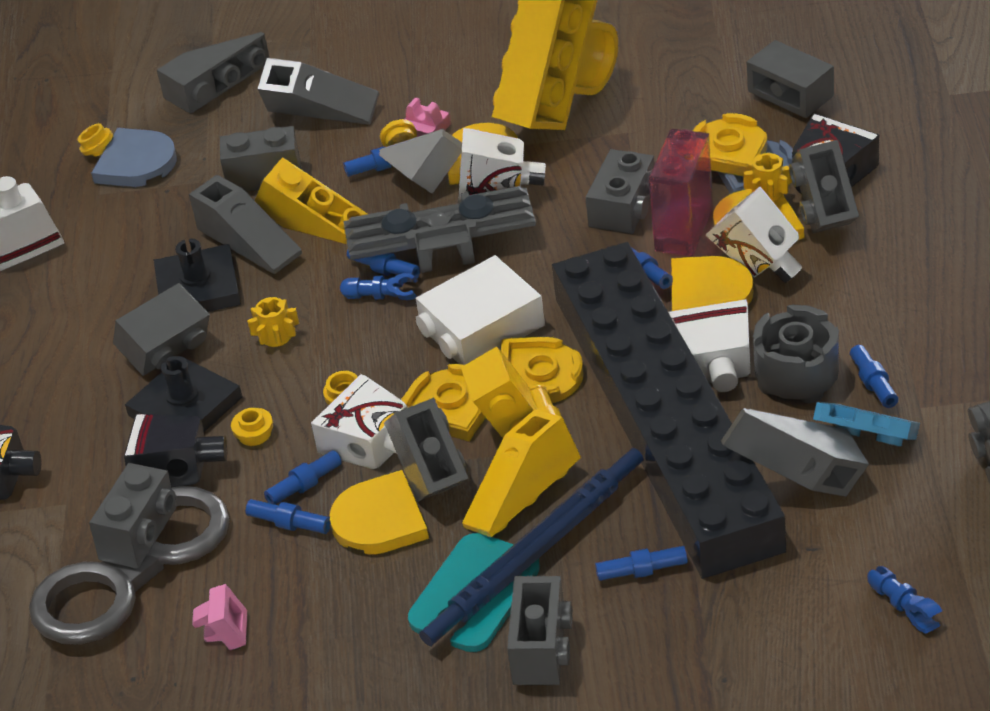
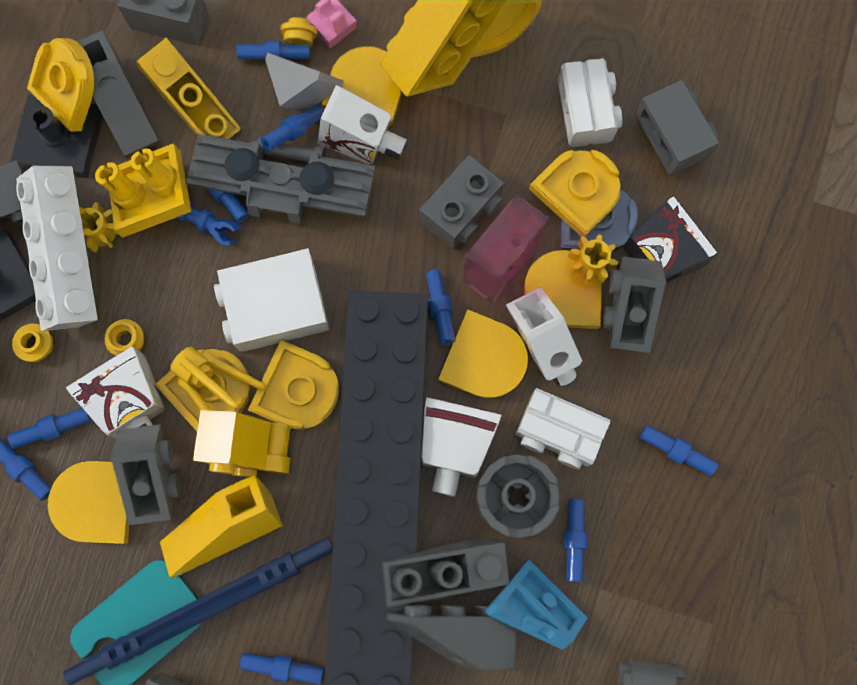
camera: 15 degrees right, 35 degrees up
none -> white brick [16,166,98,331]
none -> yellow tile [27,38,94,132]
none -> yellow plate [95,143,192,238]
none -> yellow plant [170,347,265,411]
none -> blue bar [261,105,324,151]
none -> dark grey slope [382,537,509,607]
none -> white brick [515,388,610,470]
none -> white brick [558,59,622,147]
none -> blue bar [639,425,718,477]

